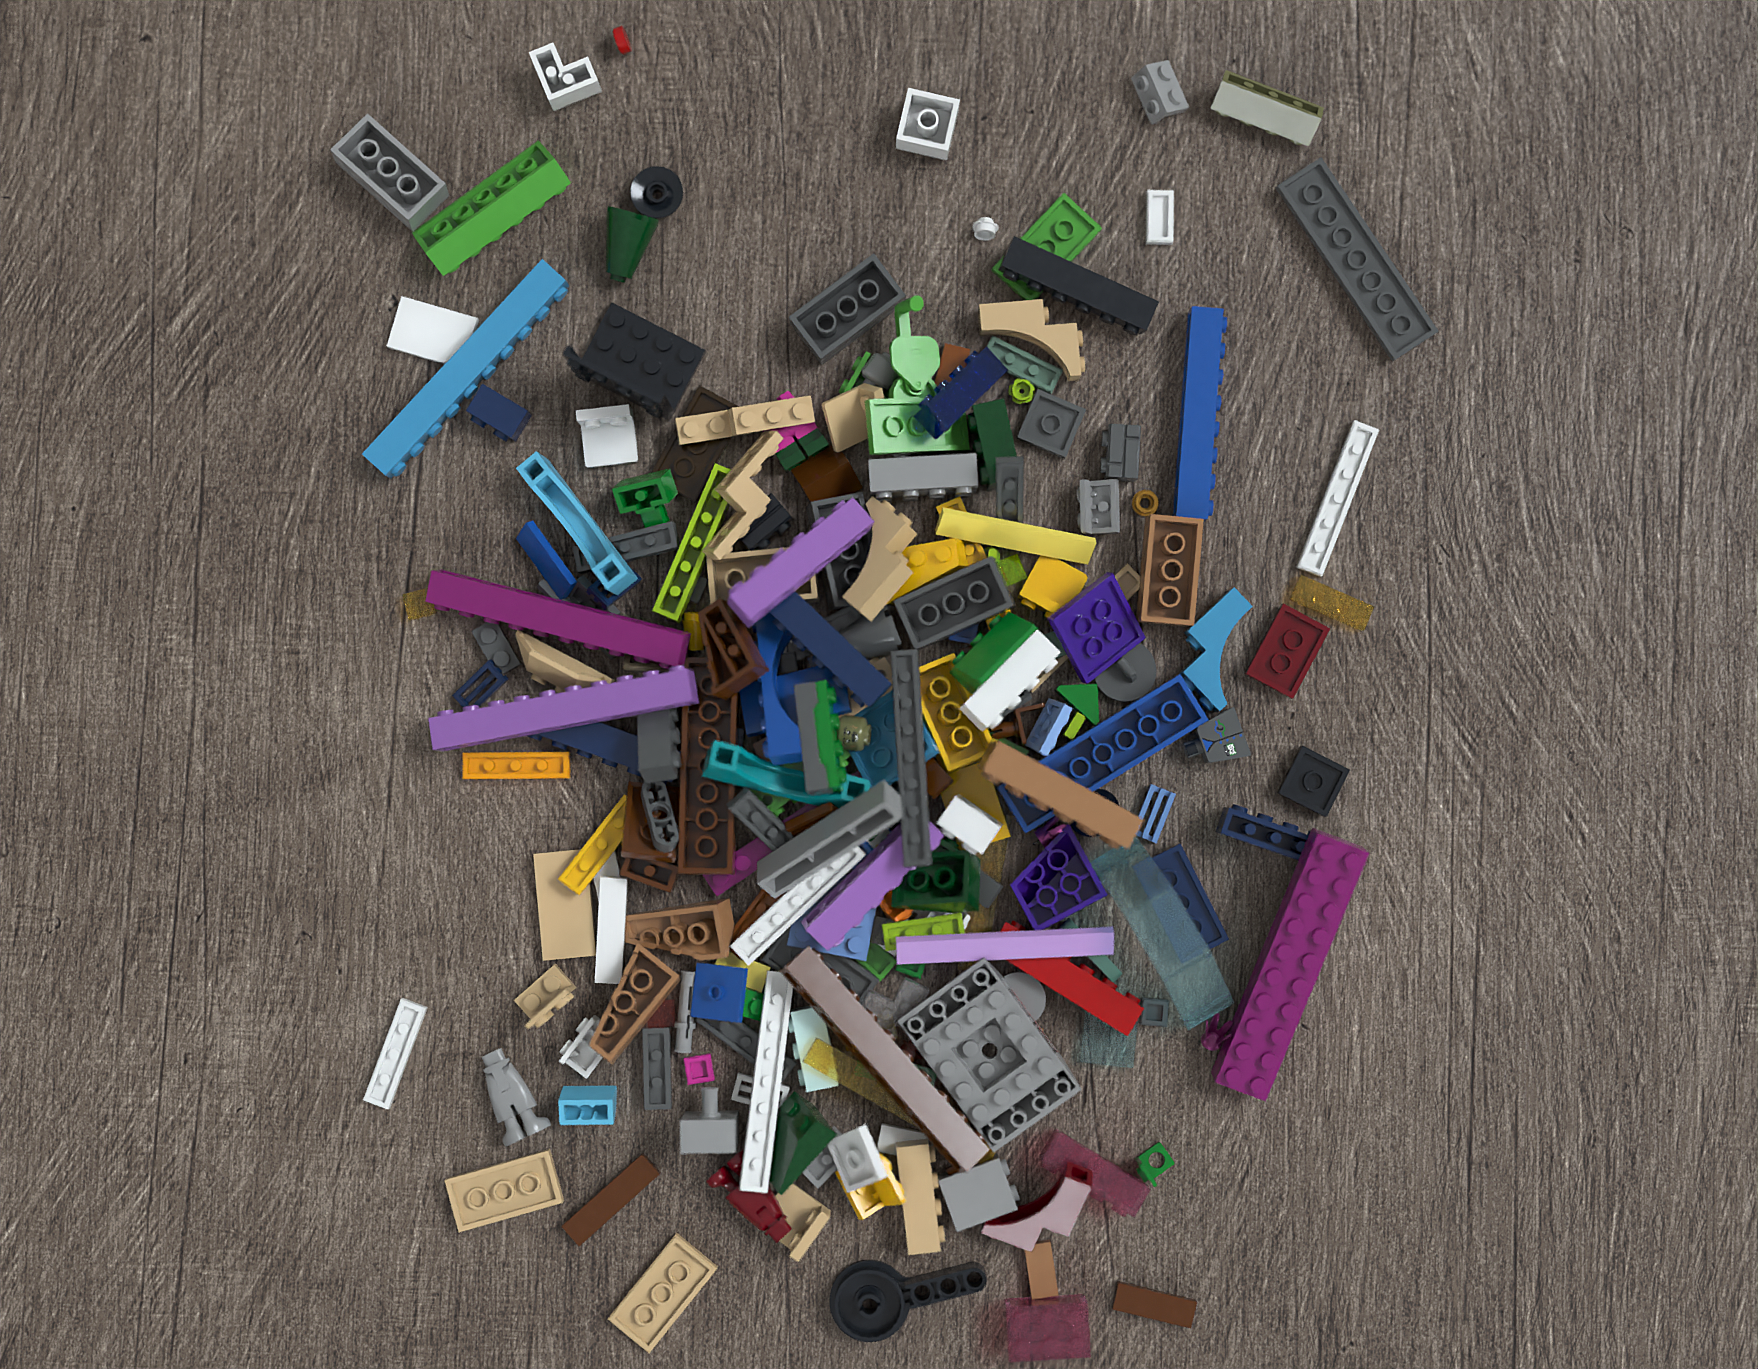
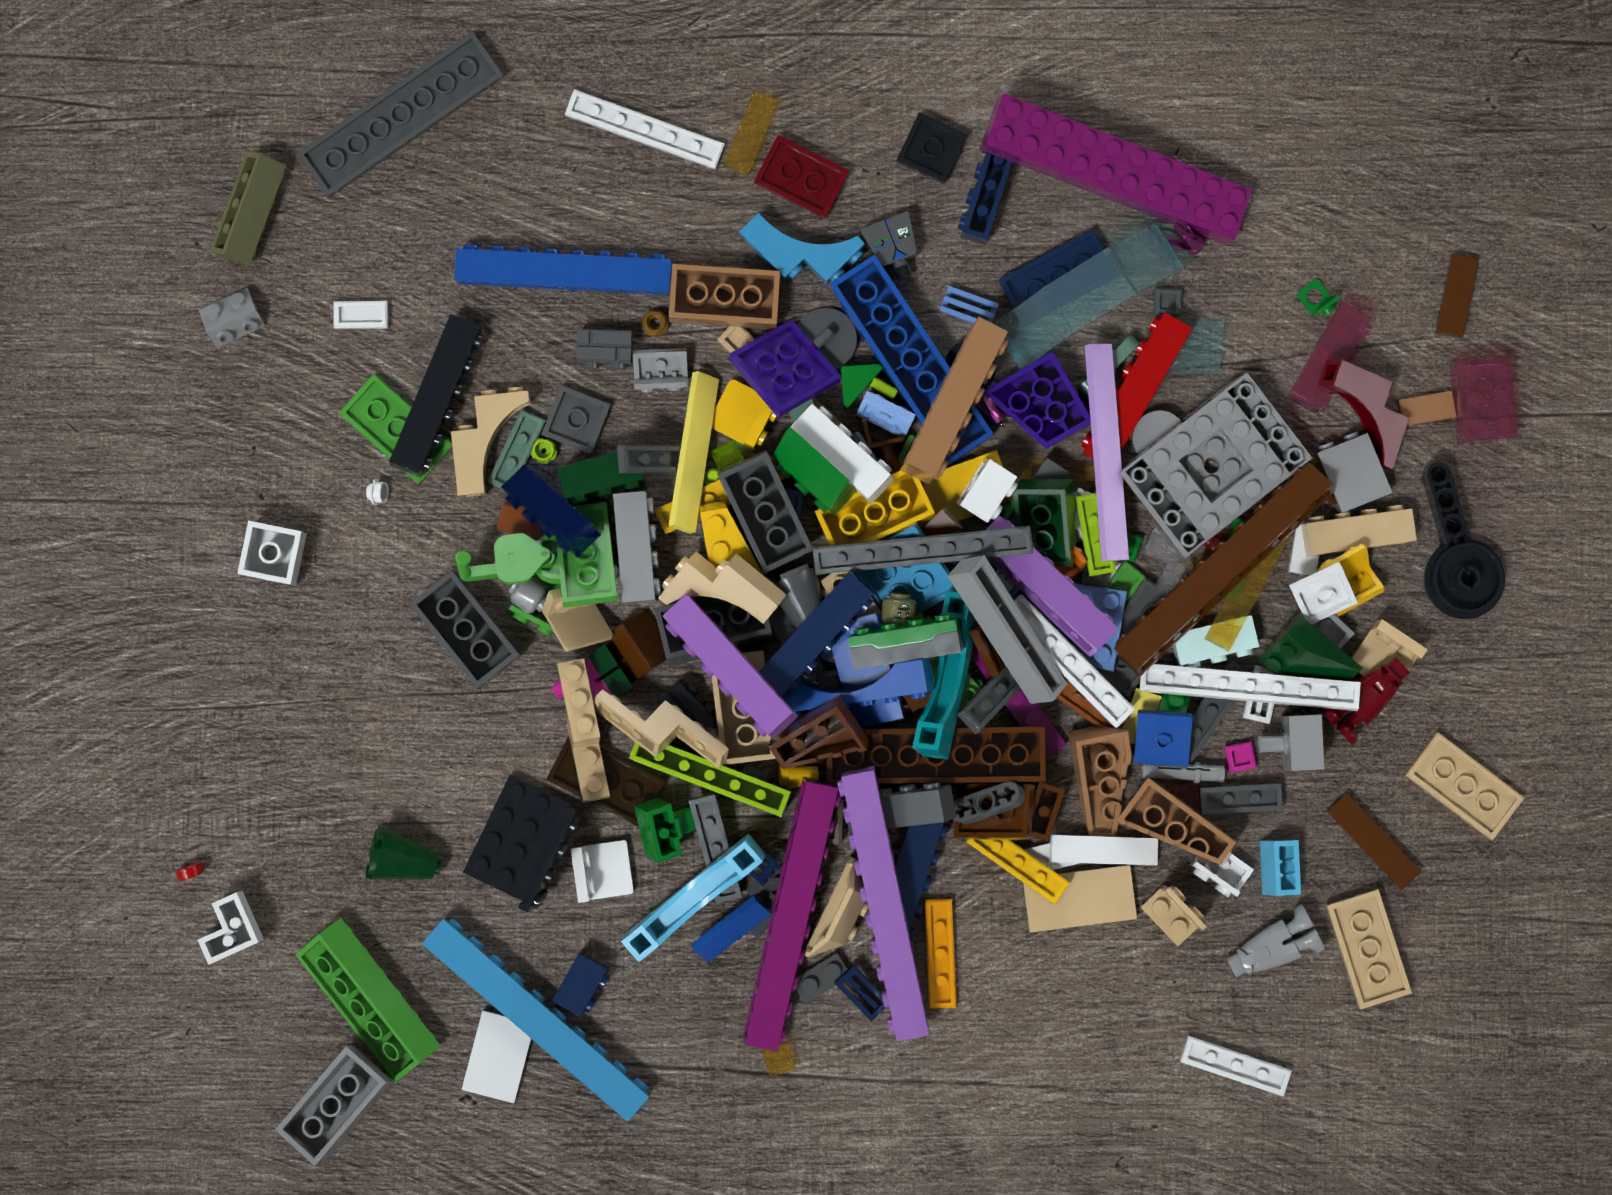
camera: 90 degrees left, 0 degrees up
black dish [630,166,683,219] -> none

